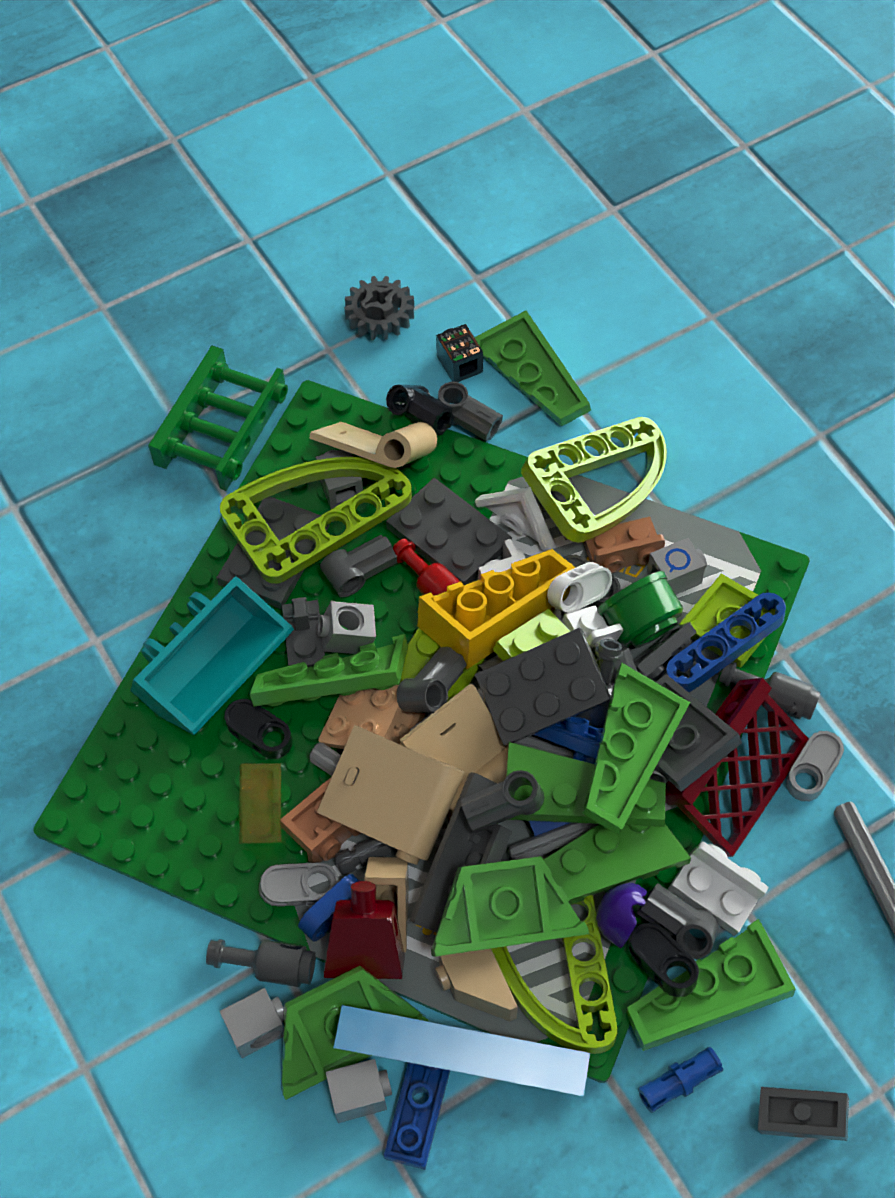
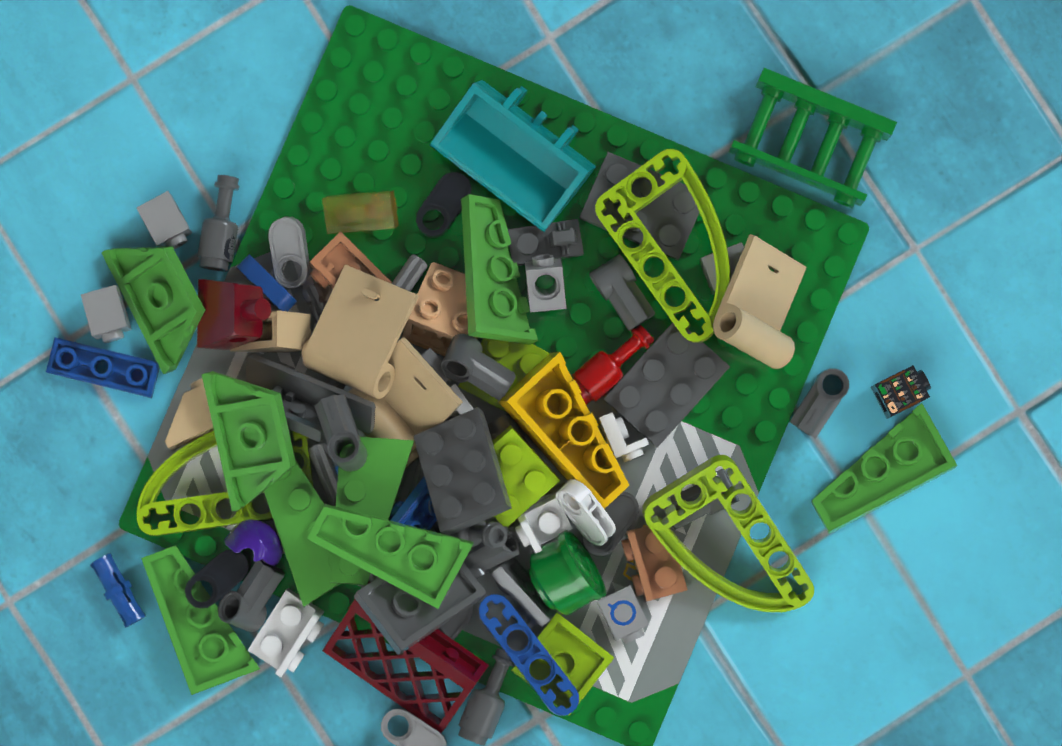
camera: 85 degrees right, 25 degrees up
tile [333,1005,590,1096] -> none
dark grey gear [344,276,415,340] -> none
black piece [386,384,455,435] -> none
white tile [475,487,555,551] -> none
dark grey hinge [758,1087,849,1141] -> none

